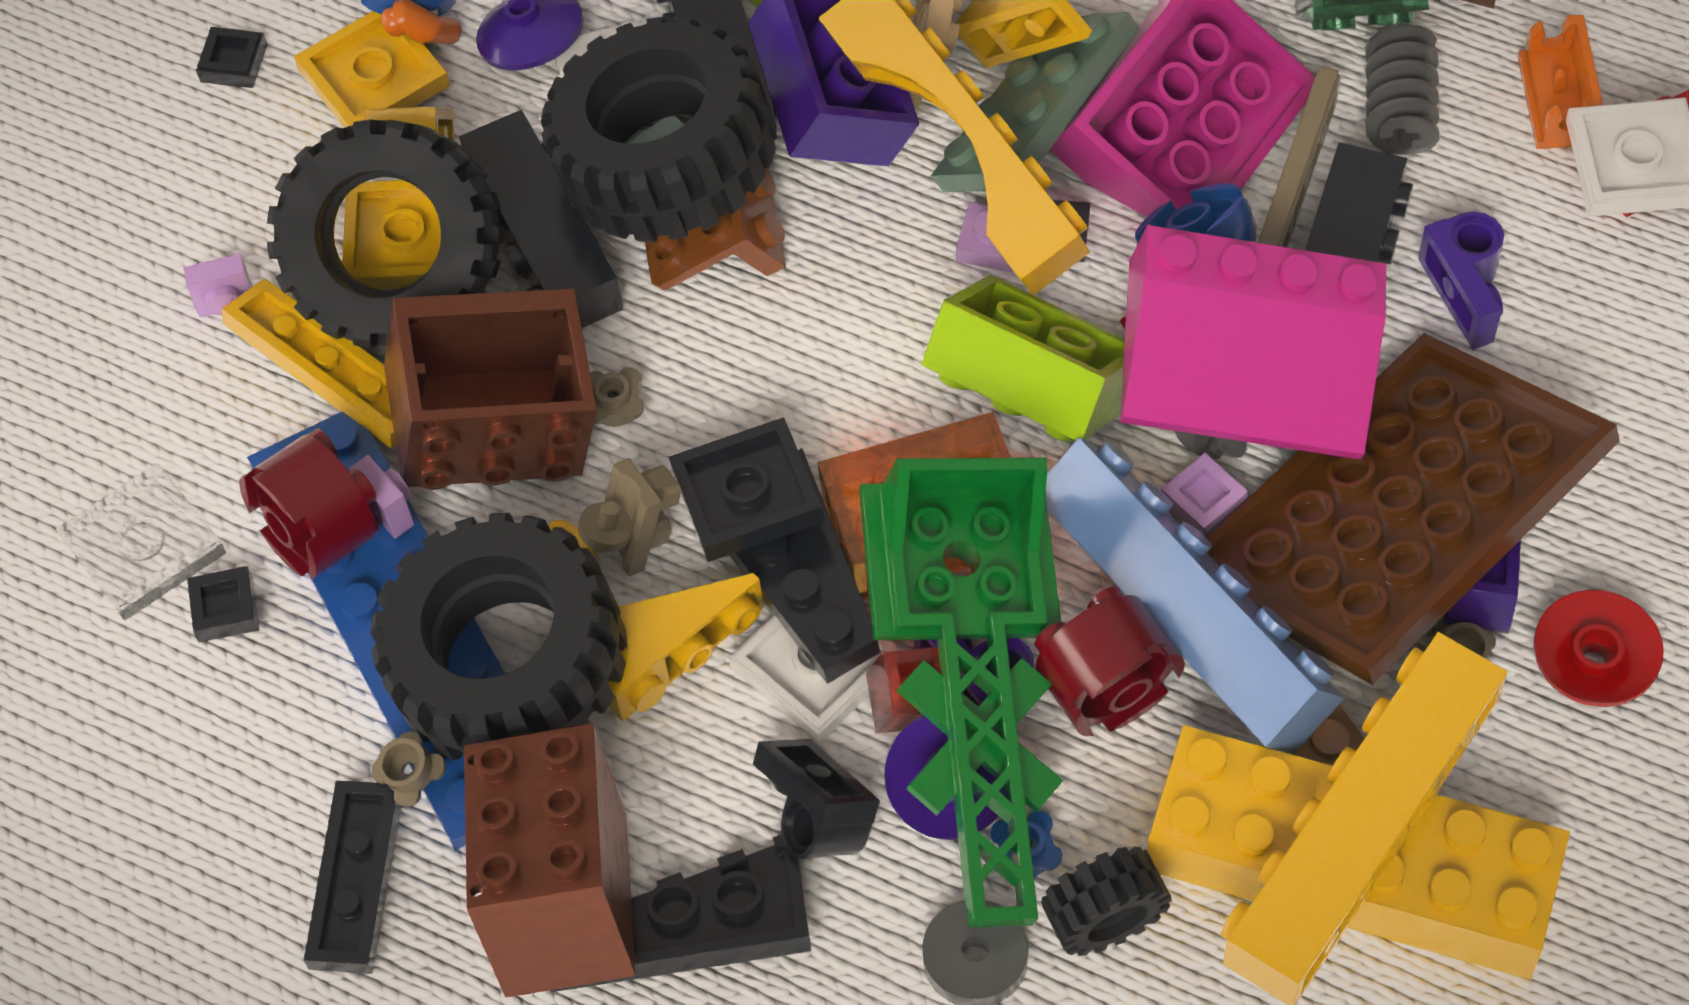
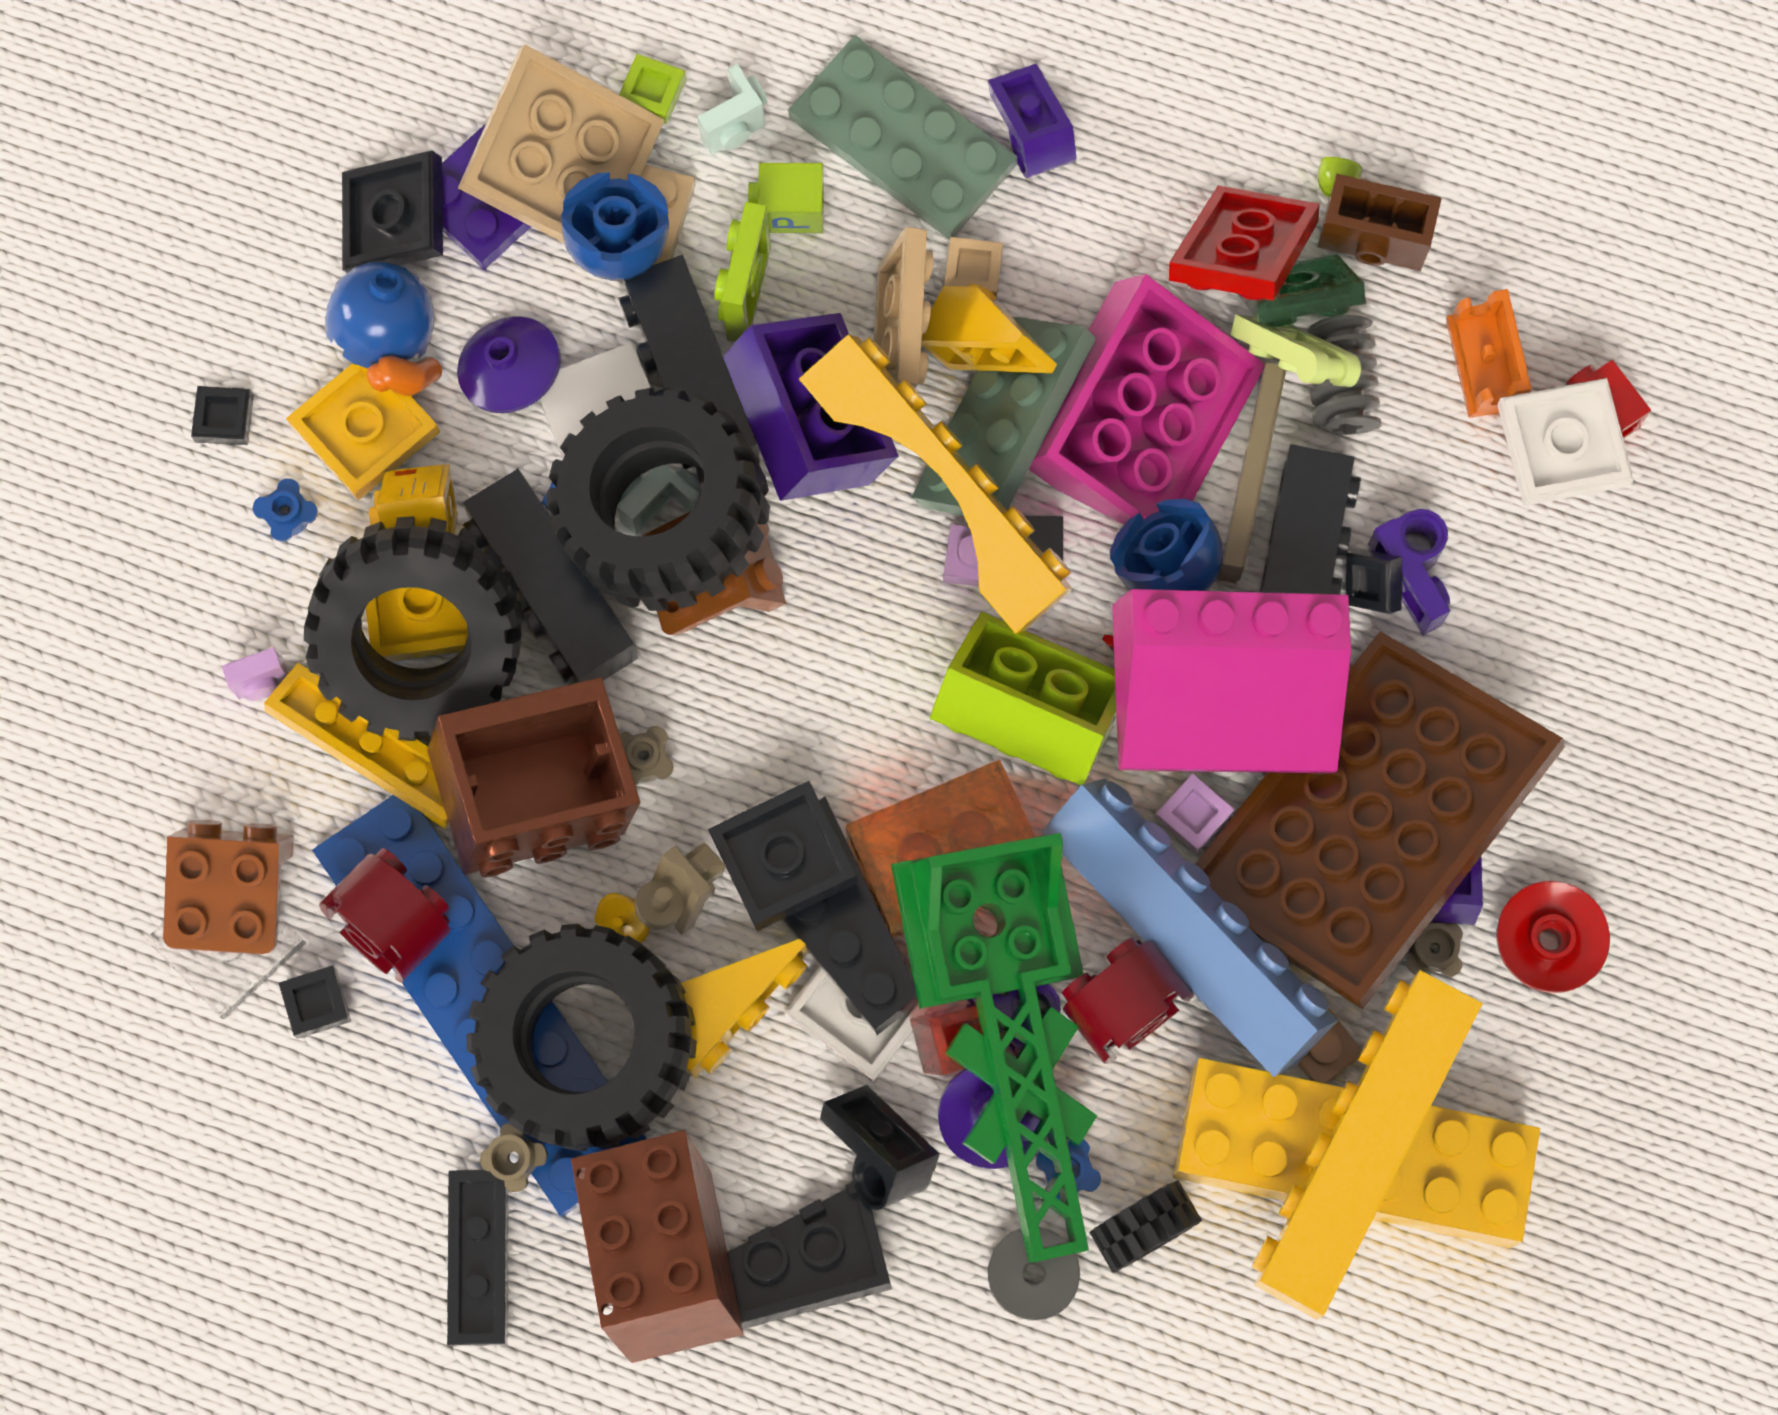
camera: 10 degrees left, 15 degrees up
lavender plate [348,455,414,539] -> none
none -> dark orange bracket [163,820,294,954]
none -> blue plate [252,479,318,542]
none -> yellowish green plate [1230,314,1361,387]
none -> black tile [1346,548,1402,614]

